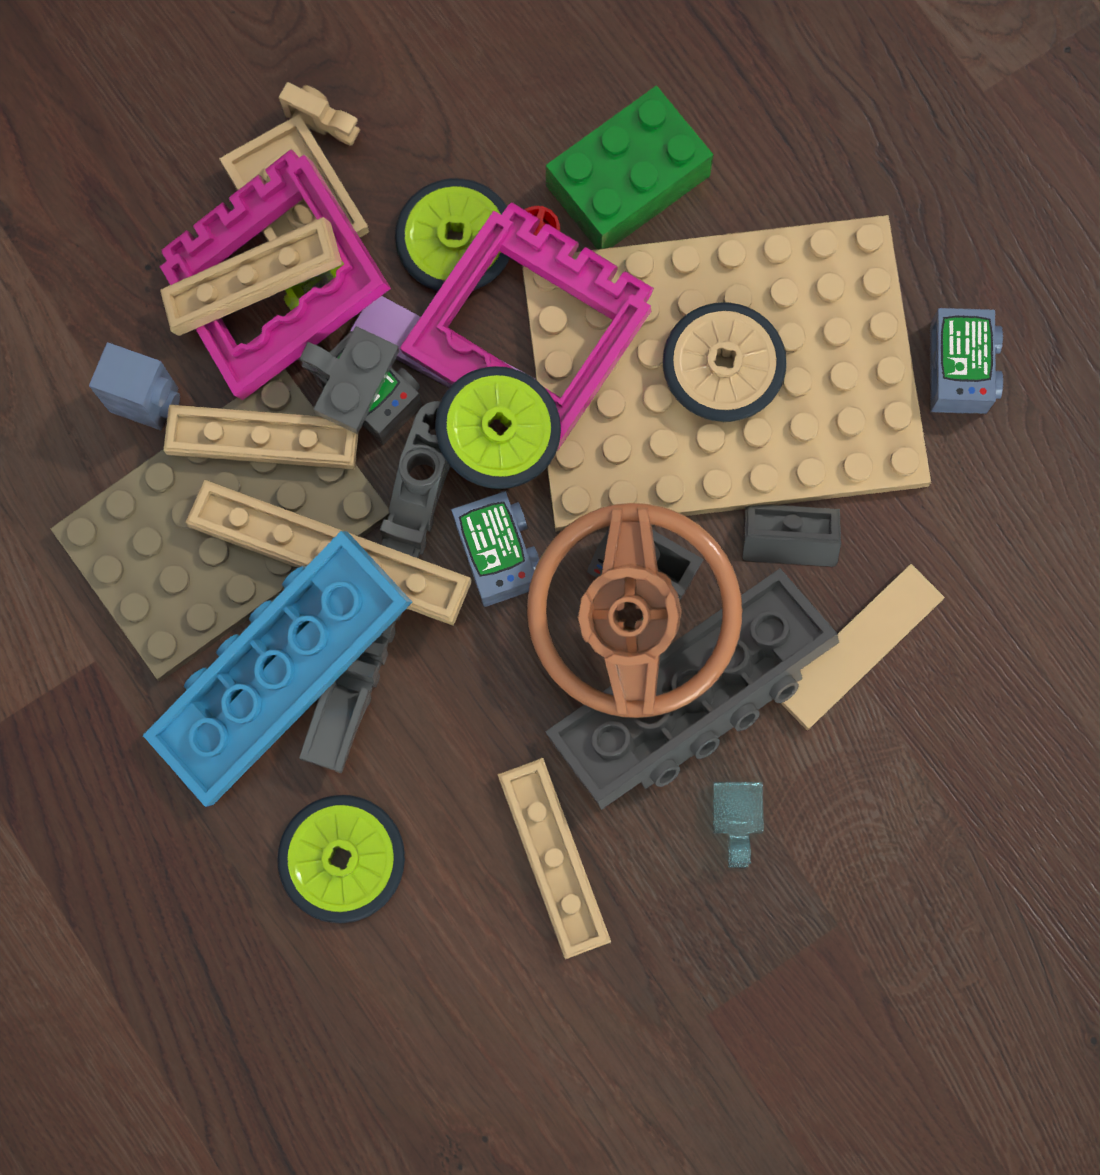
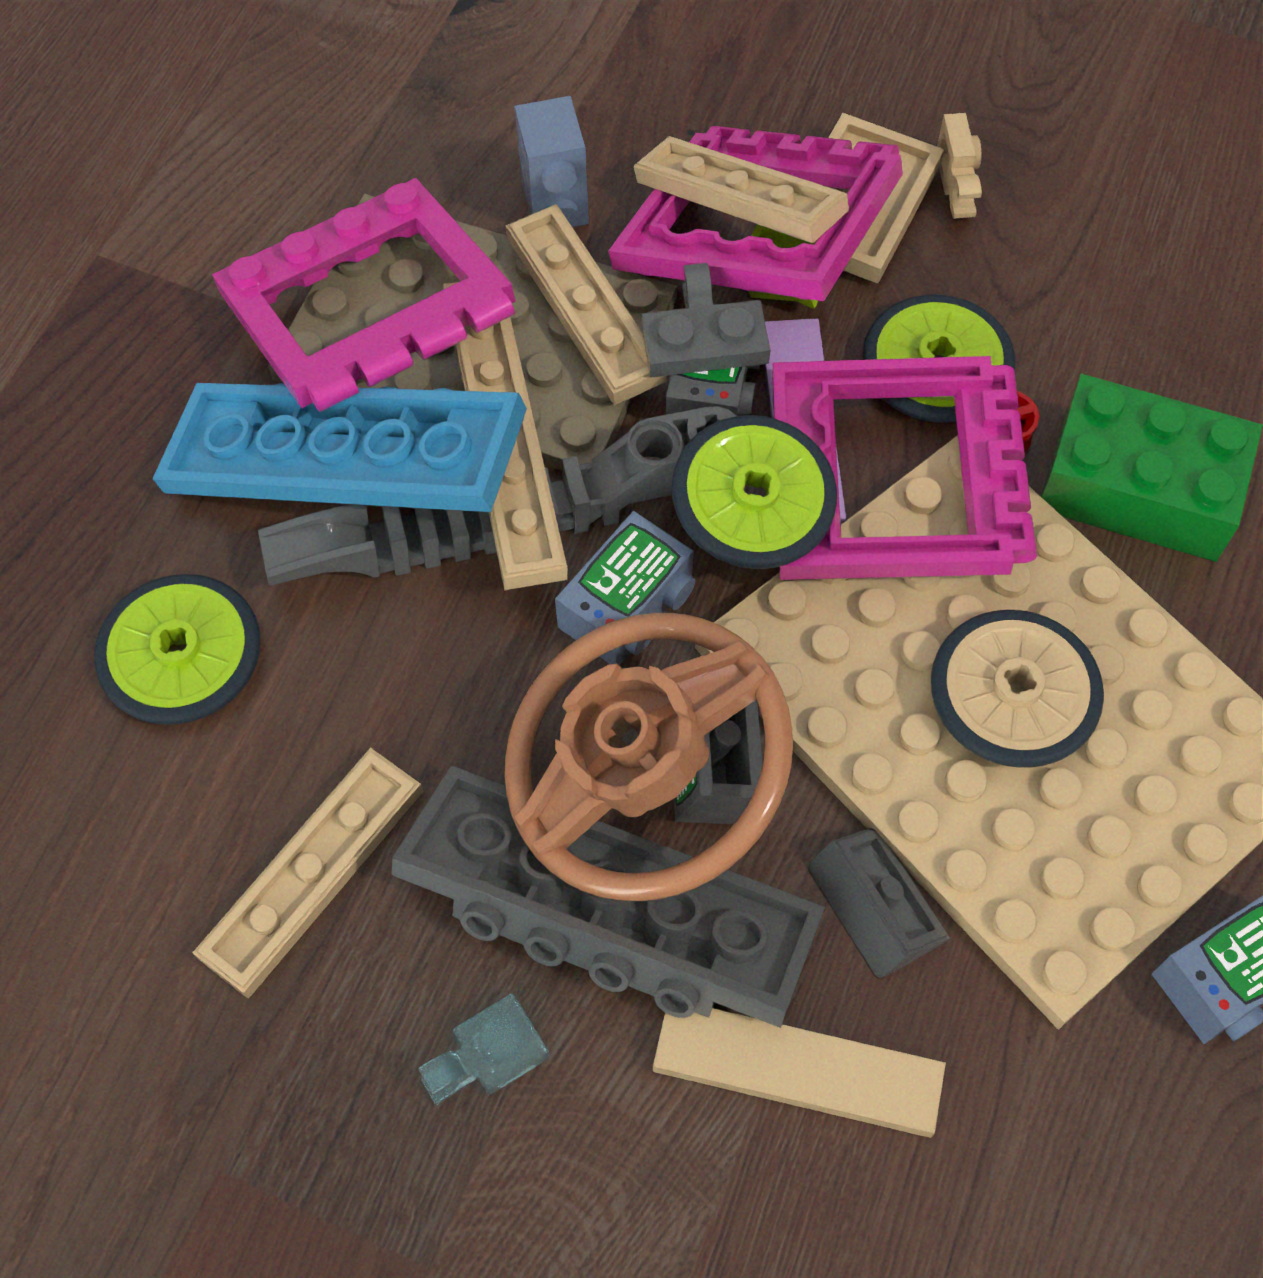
camera: 55 degrees right, 15 degrees down
none -> dark pink hinge [212,178,516,412]

